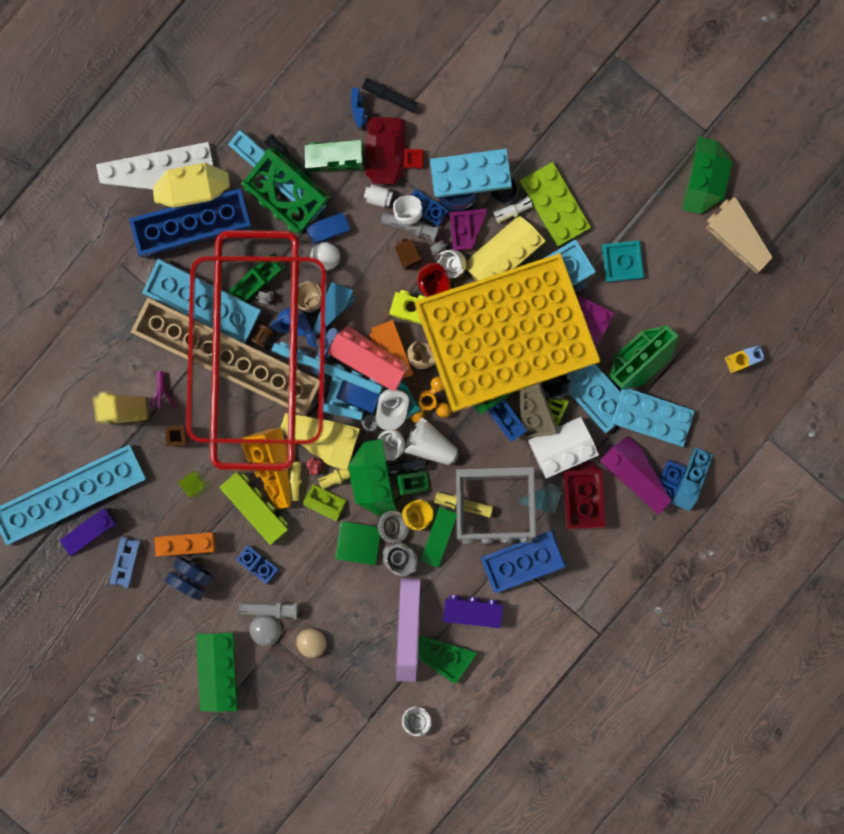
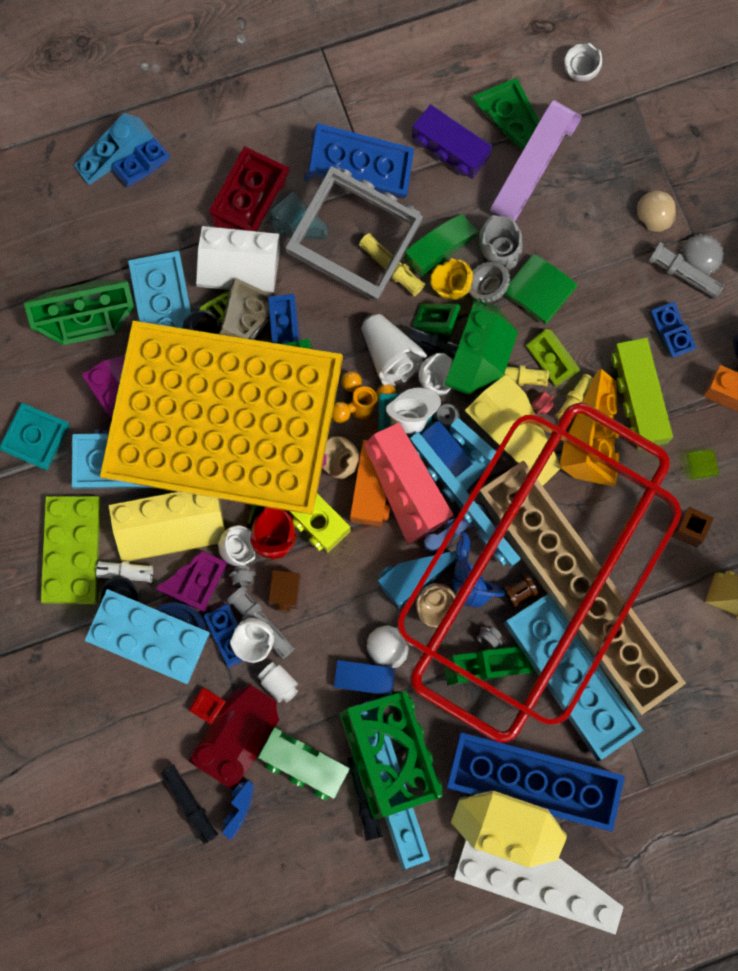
camera: 150 degrees left, 10 degrees down
magenta plant [150,371,177,409] -> none
magenta wedge [600,436,671,516] -> none
medium azure plate [611,389,694,447] -> none

